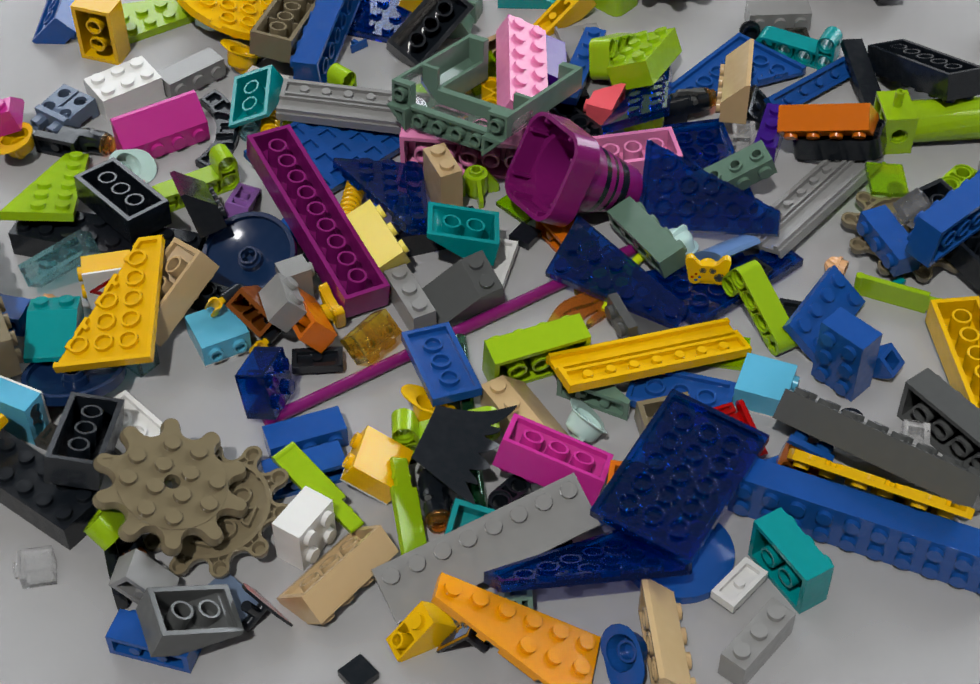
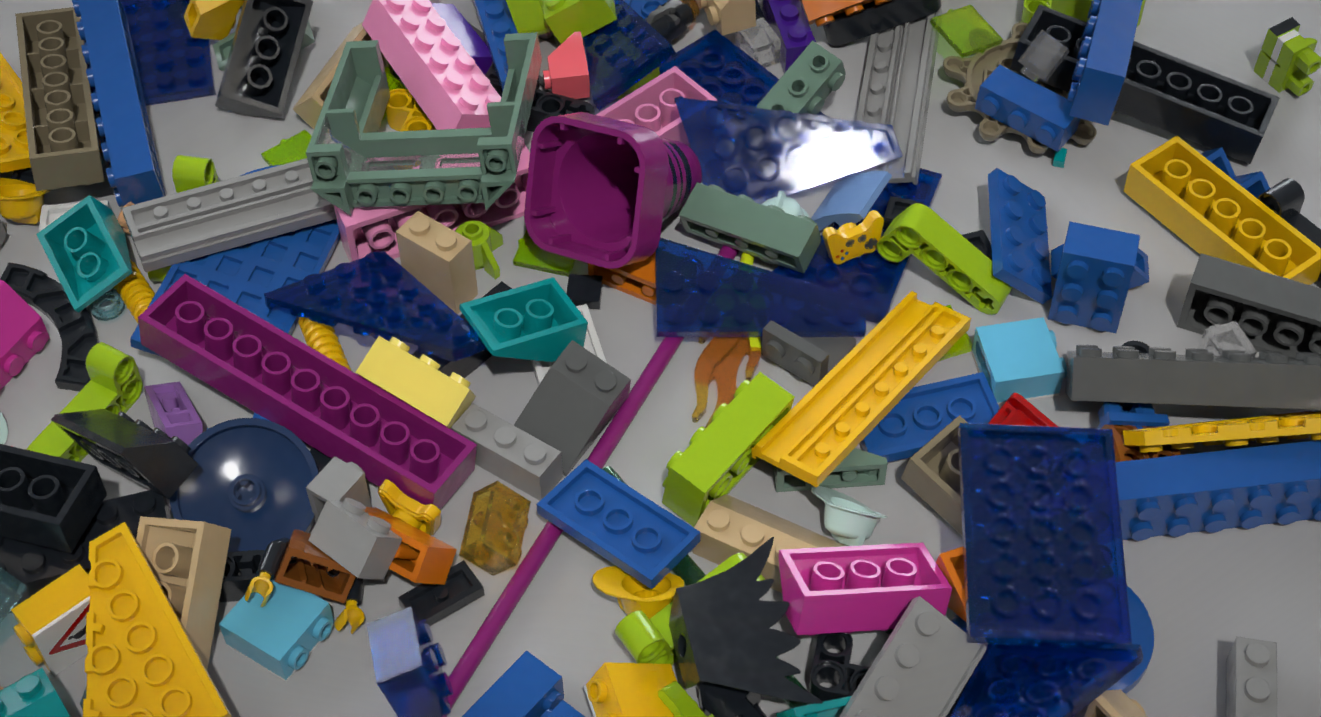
camera: 30 degrees left, 5 degrees up
blue piece [350,38,368,53] -> none
white plate [710,556,768,613] -> none
teal brick [748,507,834,614] -> none
light nougat plate [824,256,849,276] -> none
lime piece [854,272,942,313] -> none

